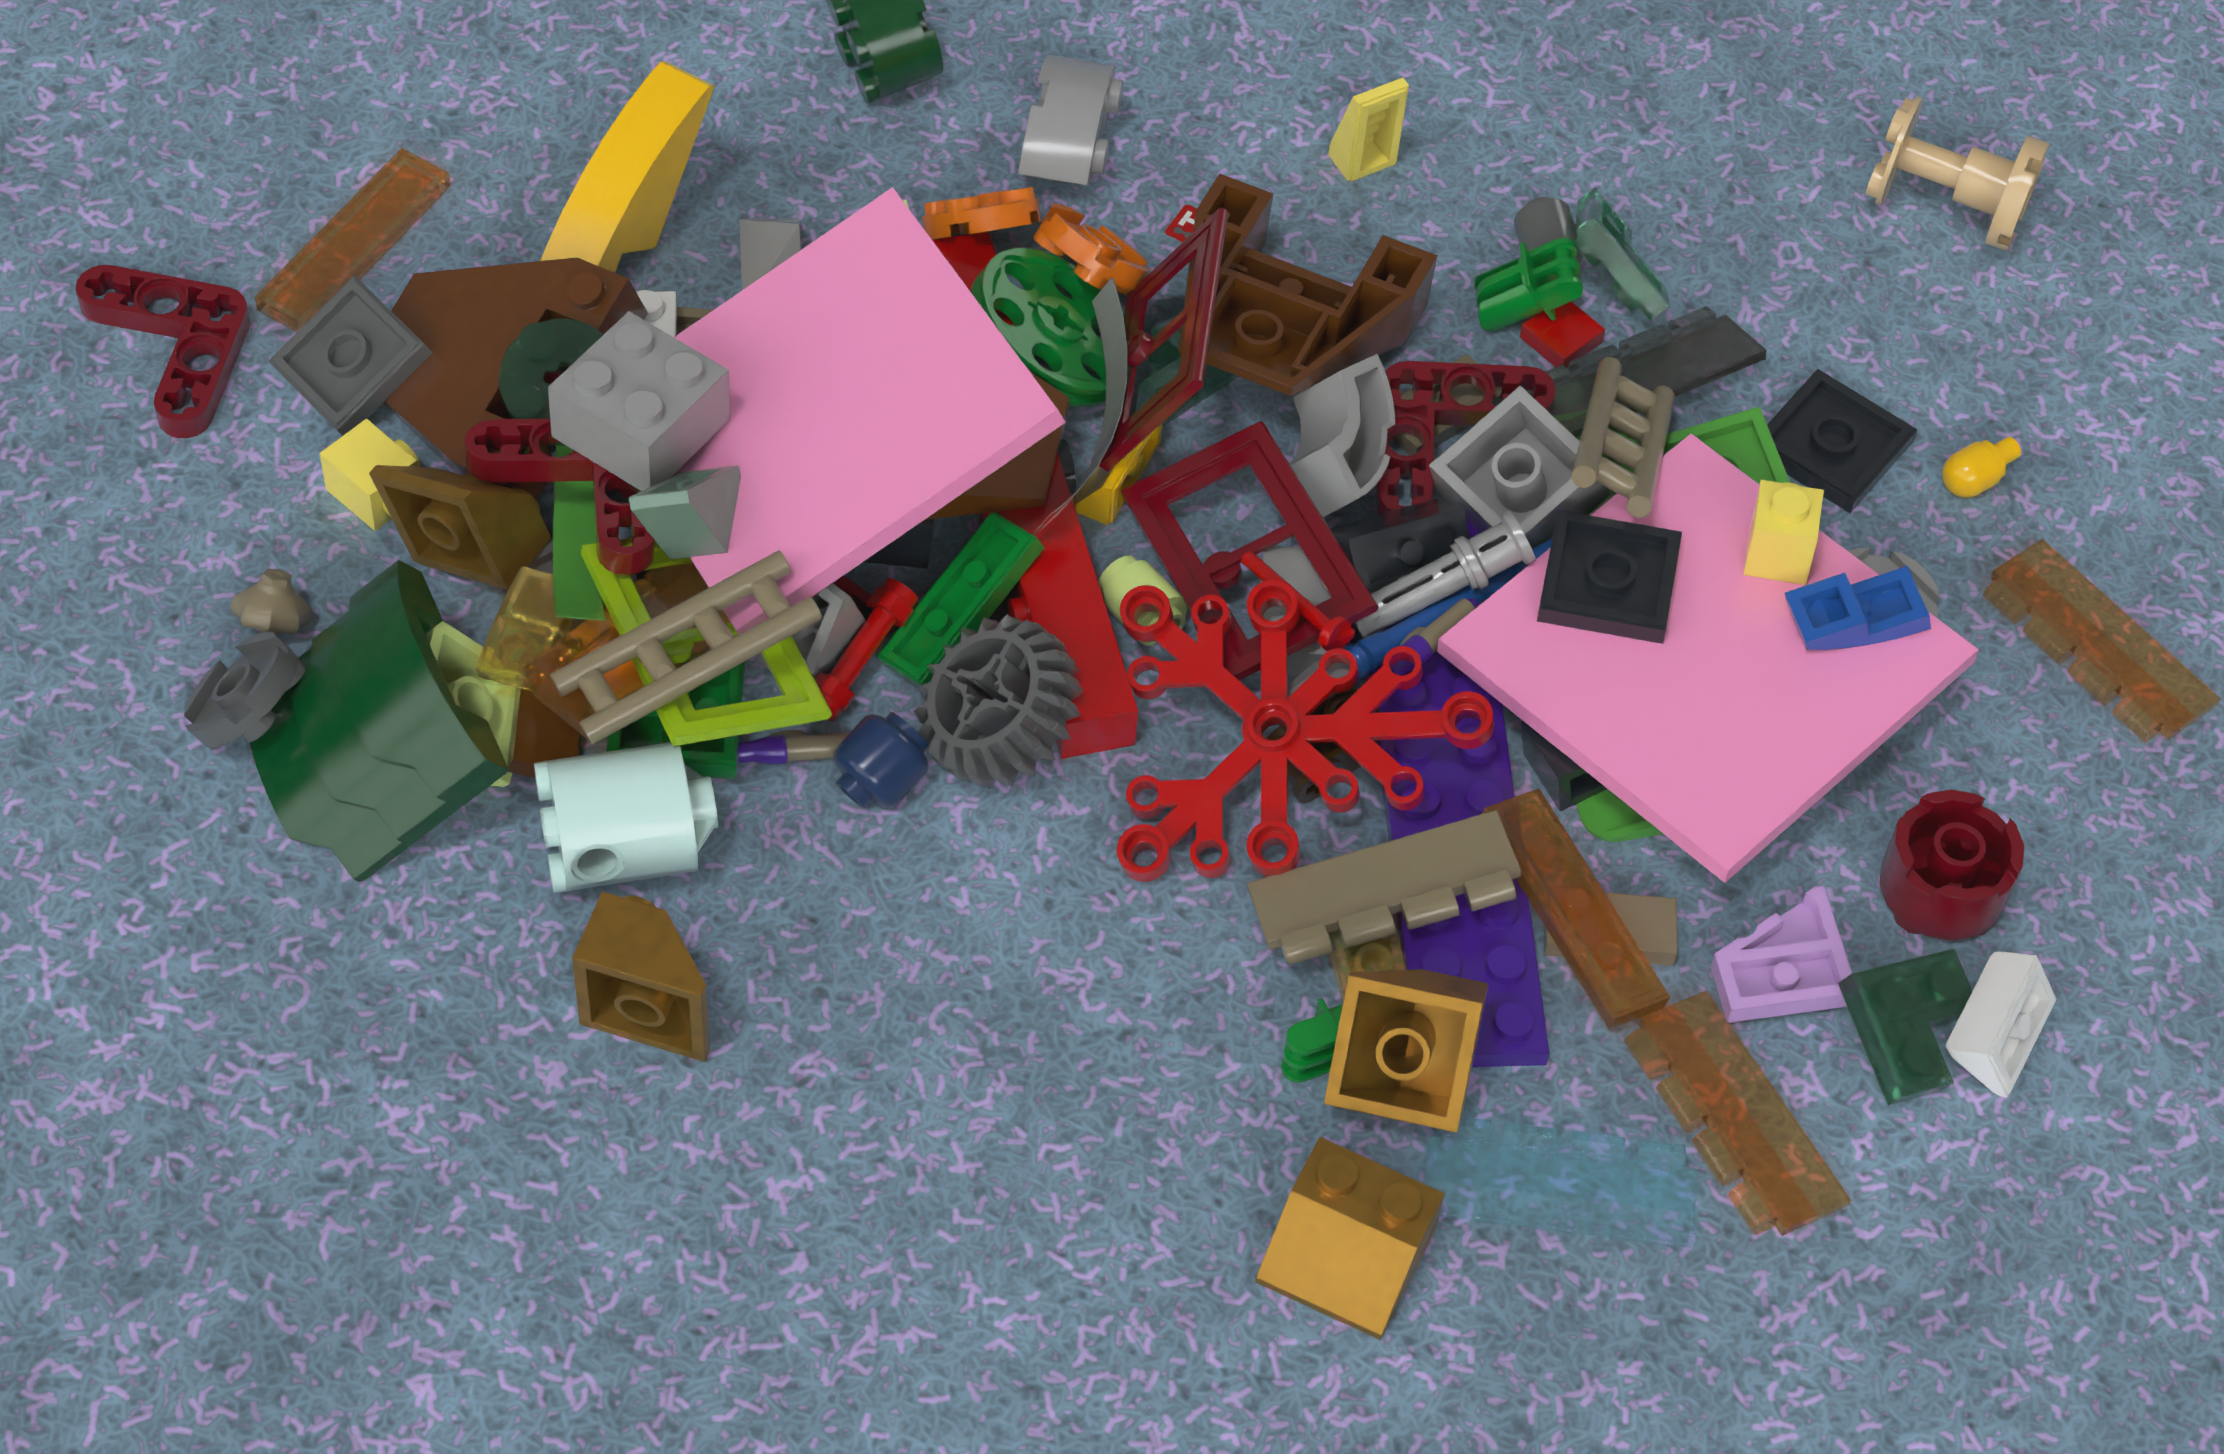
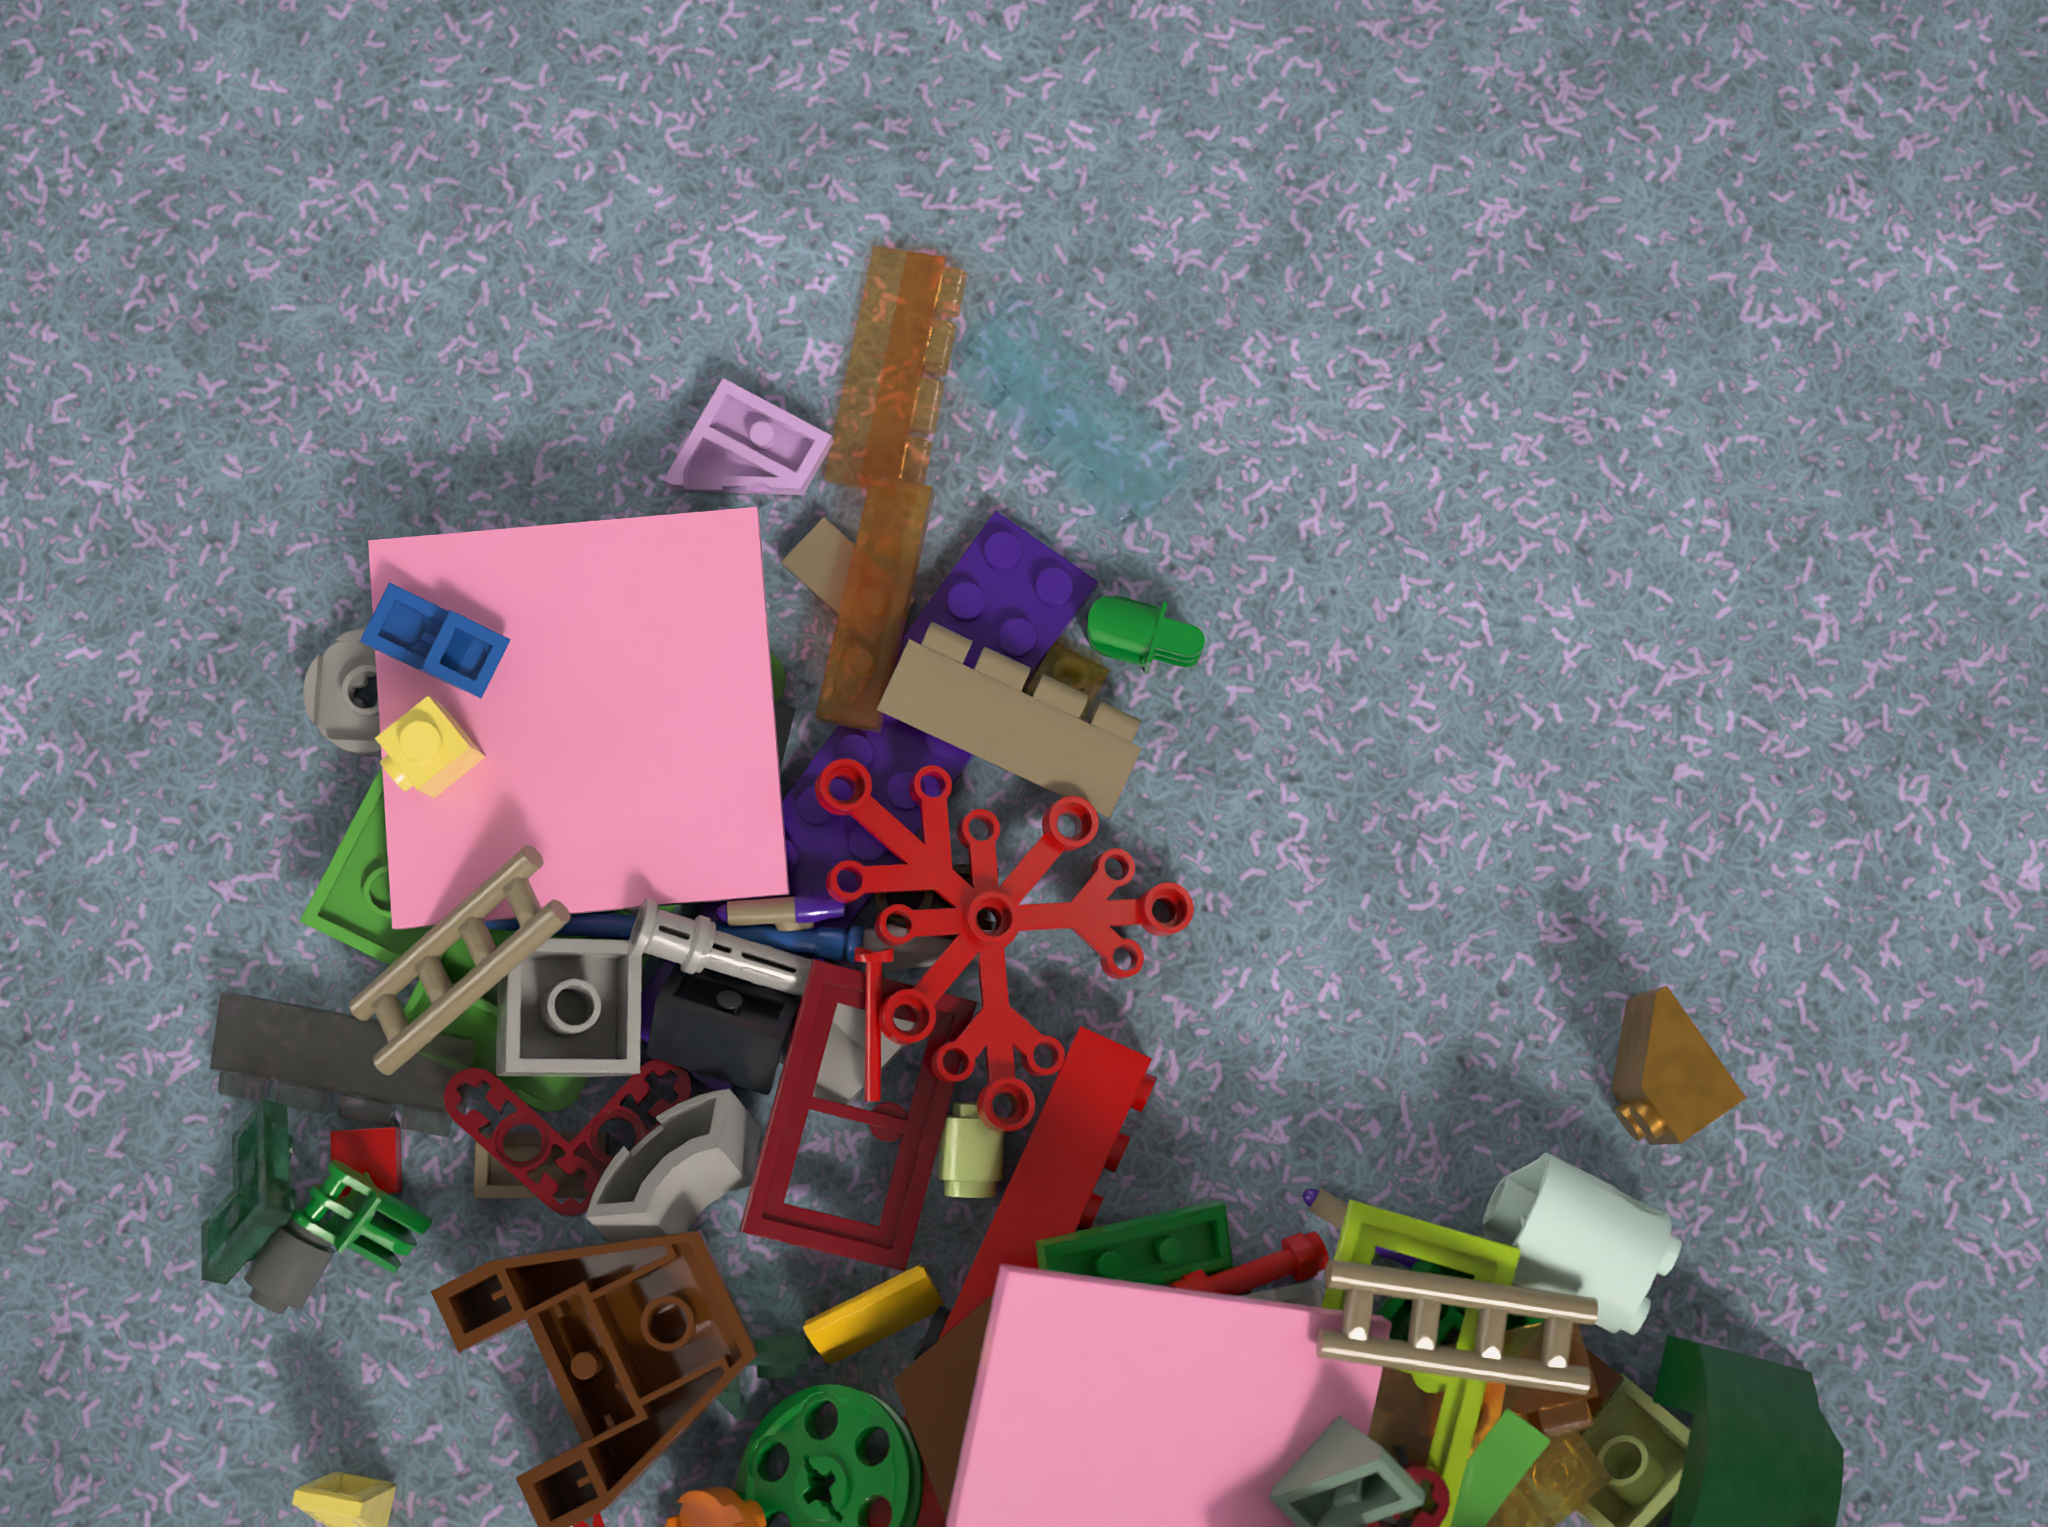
camera: 135 degrees left, 25 degrees up
dark blue head [833,712,929,809] -> none
dark grey gear [913,614,1084,788] -> none
light grey sticker [1033,277,1127,535] -> none
dark red door [1099,208,1228,472] -> none
pearl gold slope [1255,1136,1445,1340] -> none
pearl gold slope [1324,969,1489,1133] -> none
black tile [1537,510,1682,644] -> none
black tile [1767,369,1918,513] -> none
clear green plate [1838,948,1972,1105] -> none
dark red brick [1879,789,2025,941] -> none
yellow cylinder [1942,436,2021,498] -> none
white slope [1946,951,2057,1098] -> none
clear orange windscreen [1983,539,2221,743] -> none

